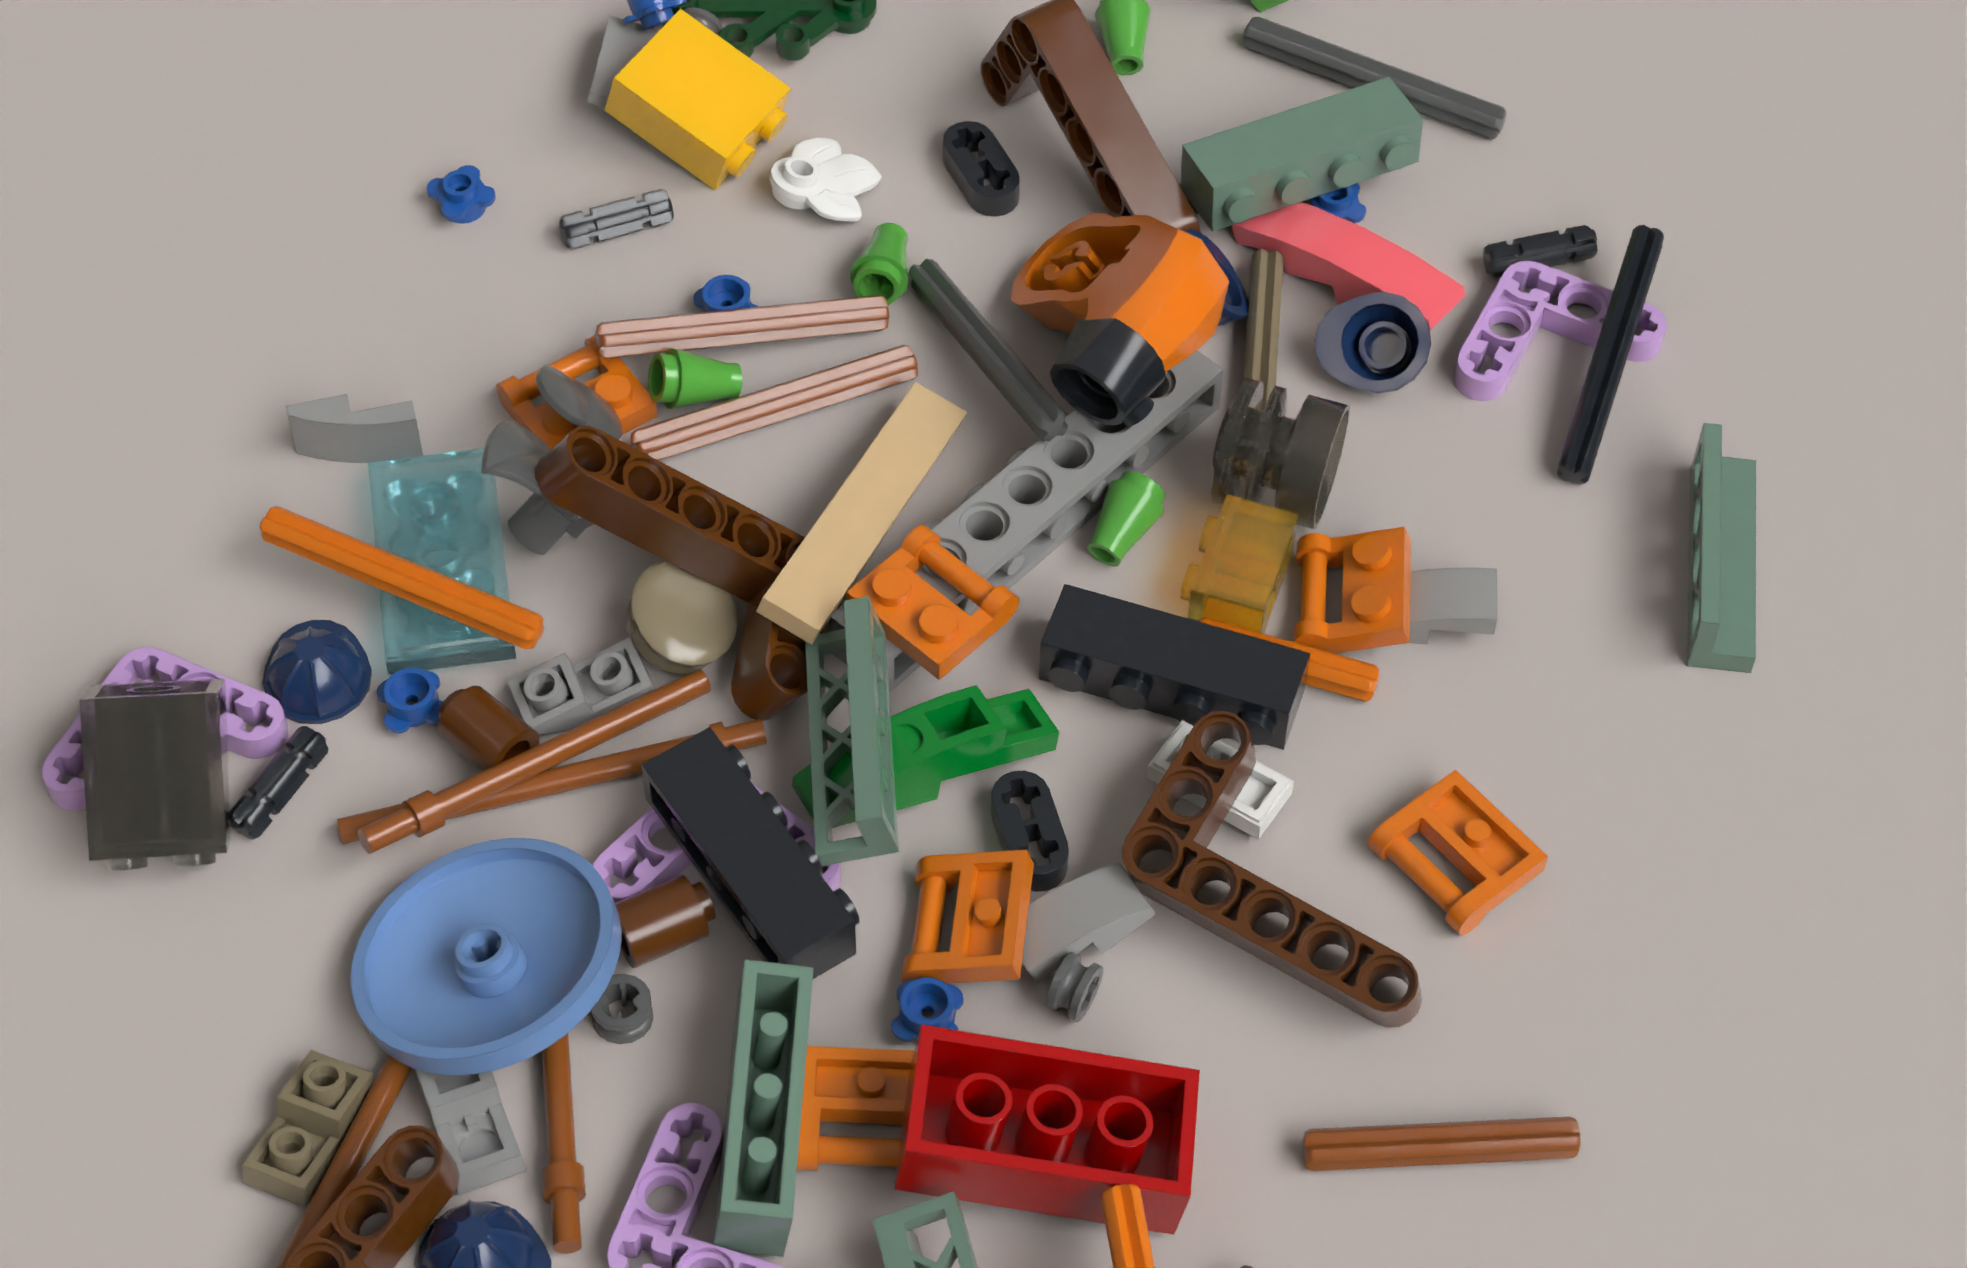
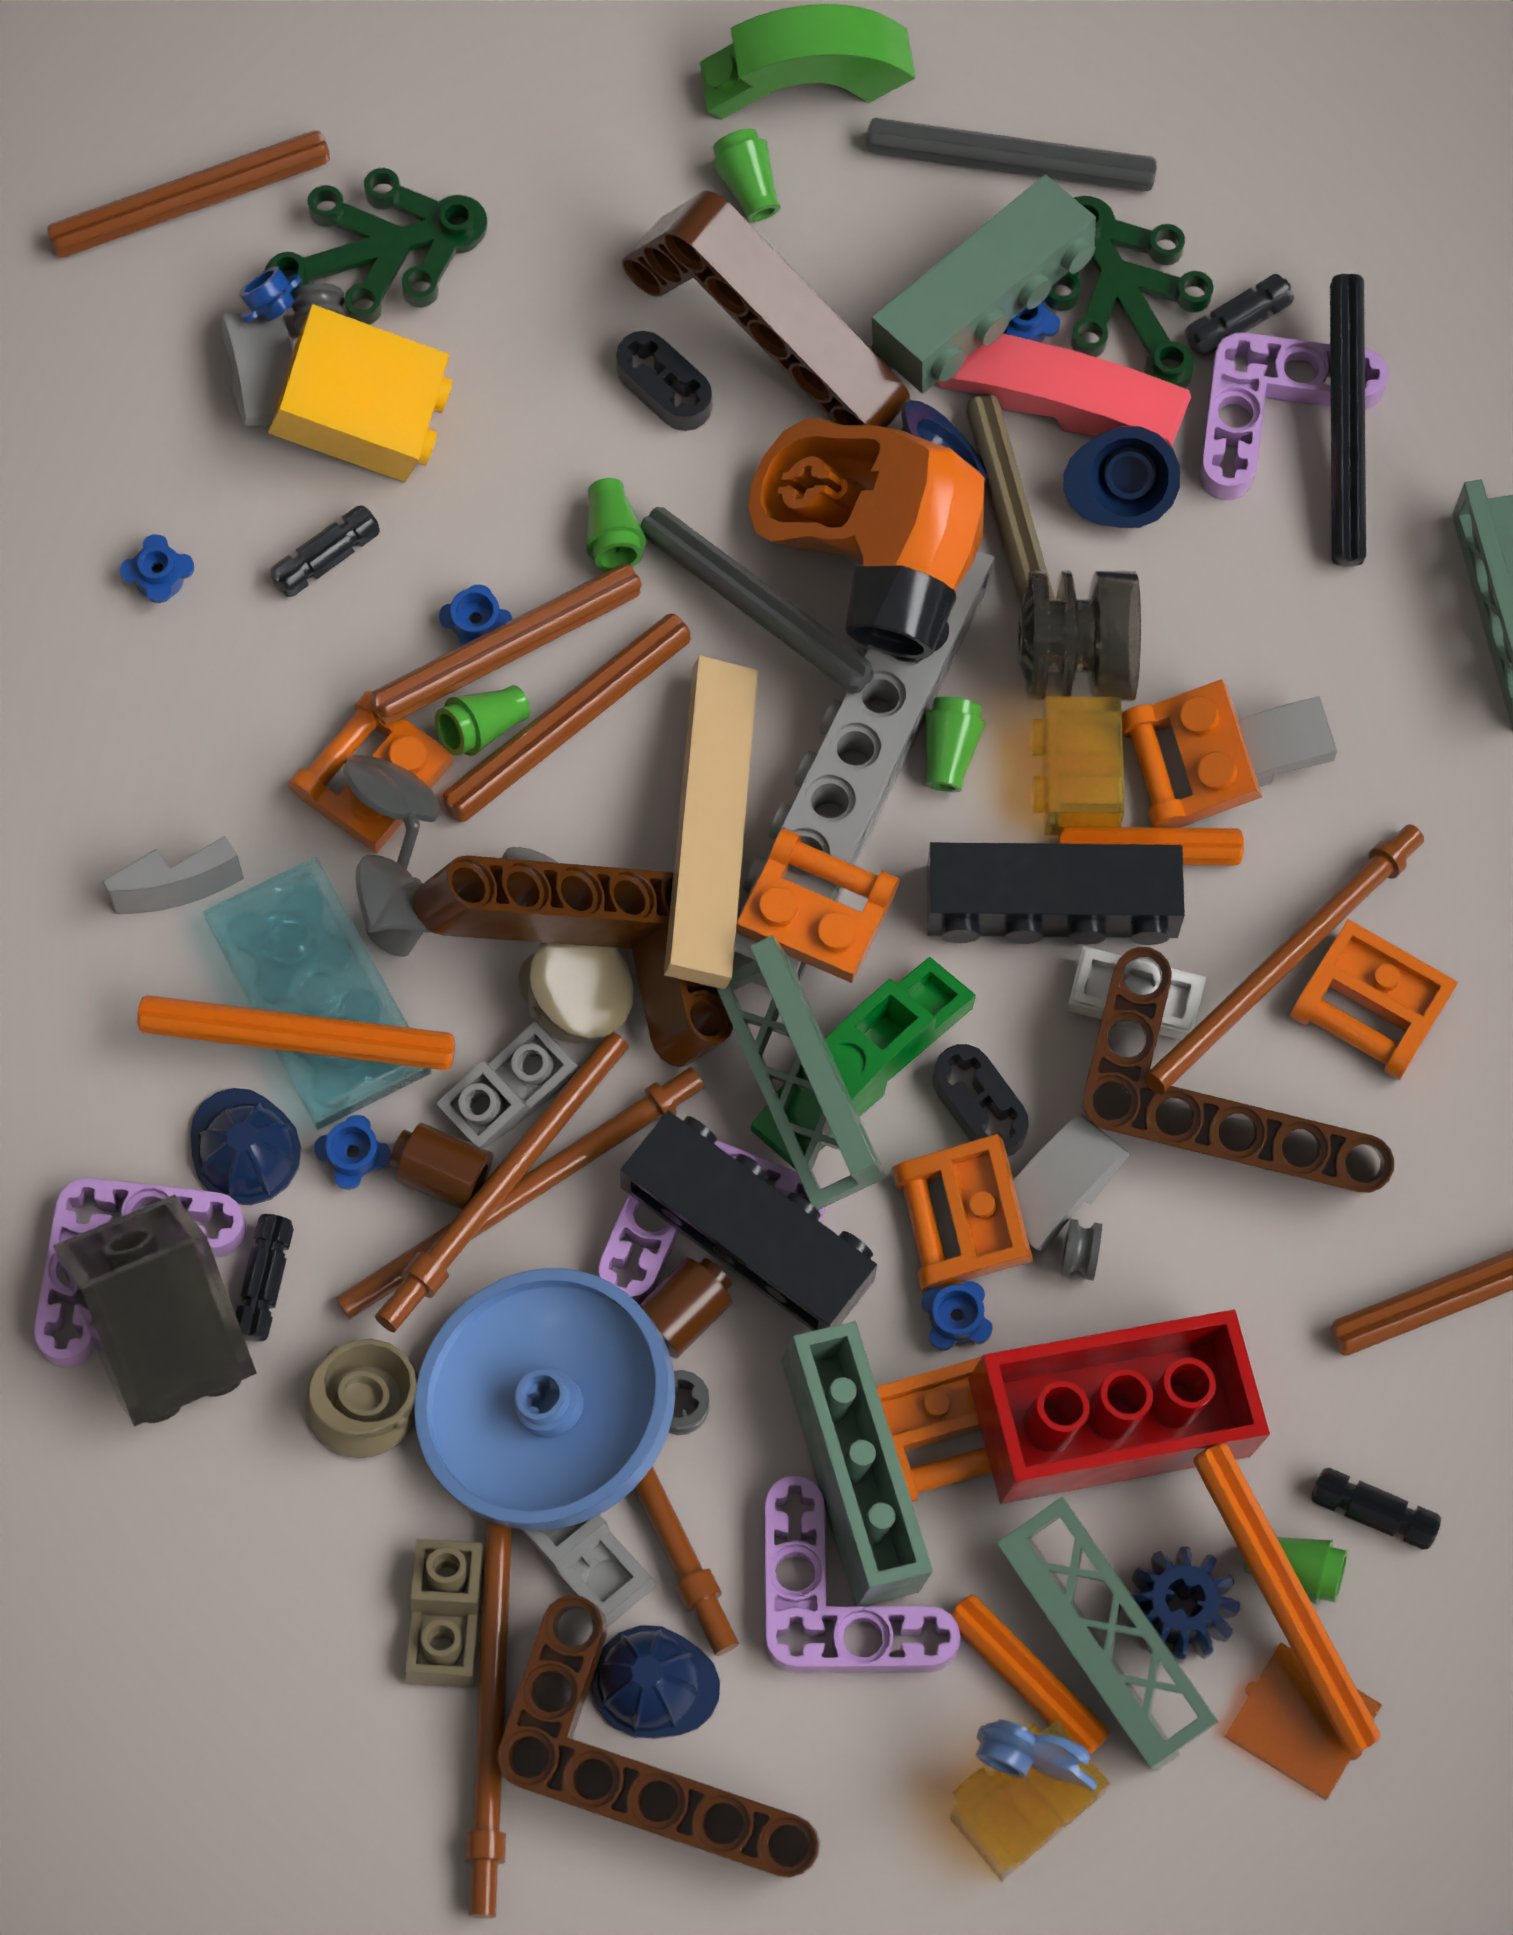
camera: 20 degrees left, 15 degrees up
white plate [769,138,882,221] -> none
none -> dark tan piece [306,1338,419,1458]
none -> dark green plant [1044,196,1214,389]
none -> dark orange bar [1145,824,1424,1094]

